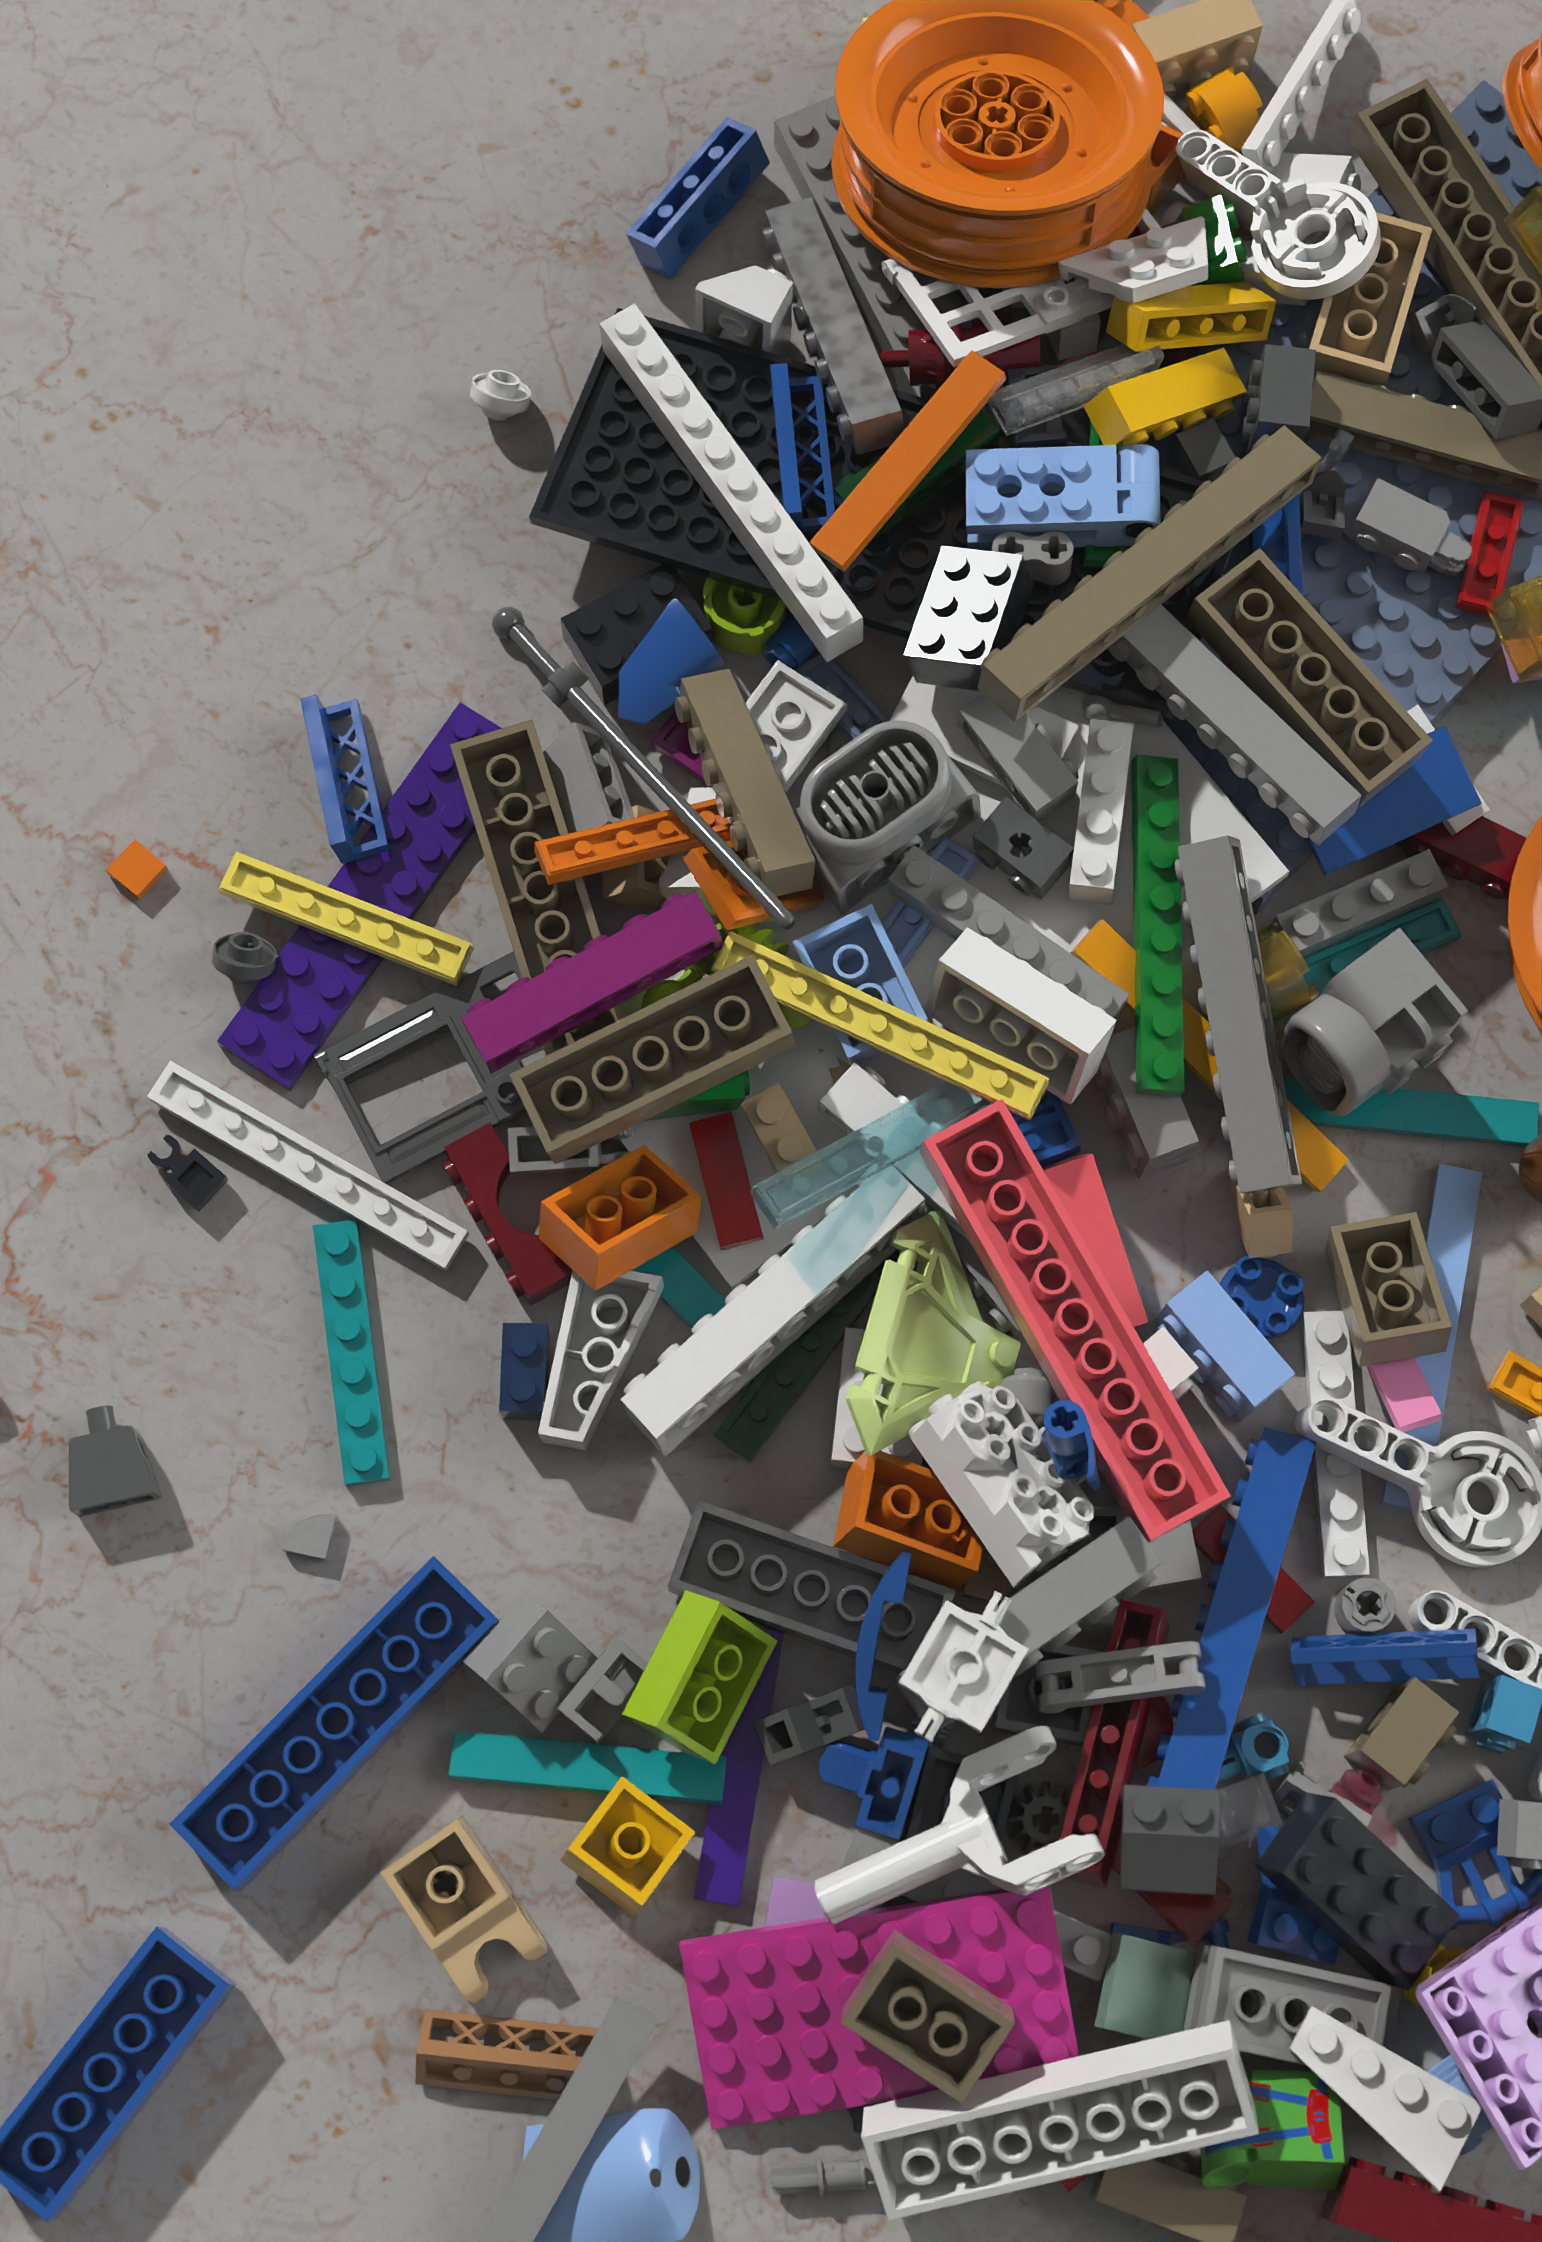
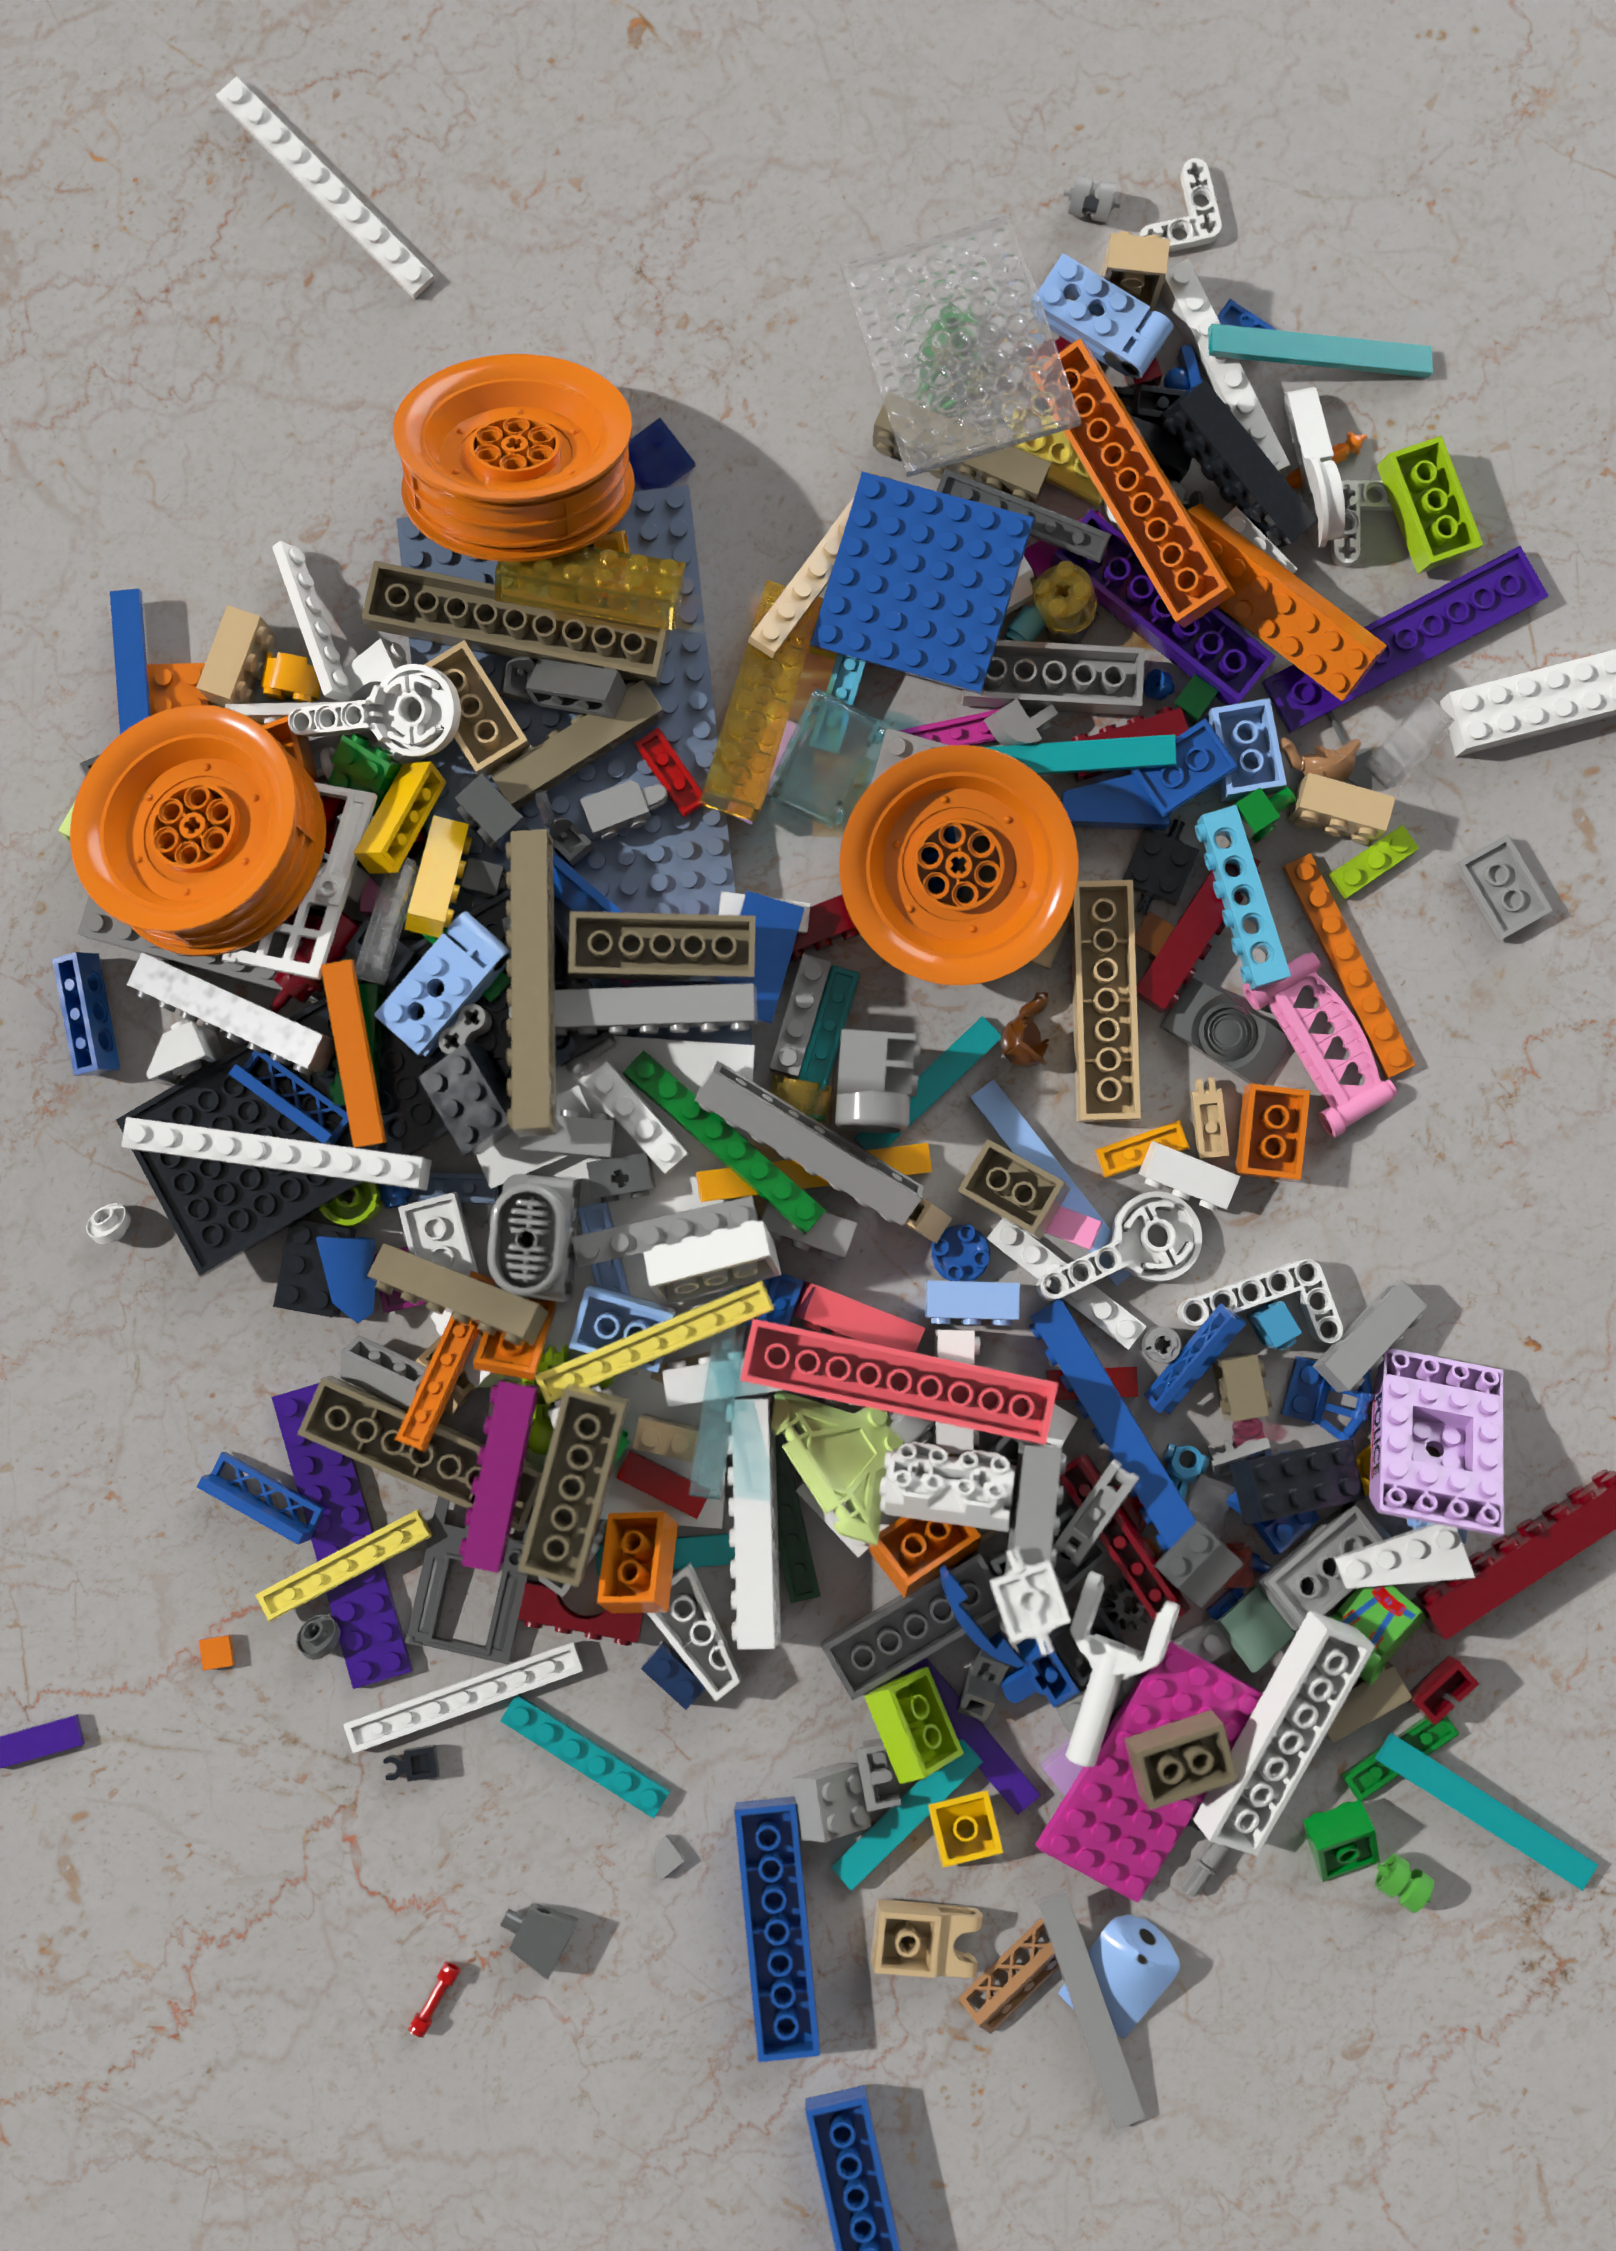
camera: 45 degrees left, 10 degrees up
dark grey bar [492,607,795,930] -> none
blue panel [1041,1400,1100,1491] -> none
white wing [1058,216,1208,304] -> none

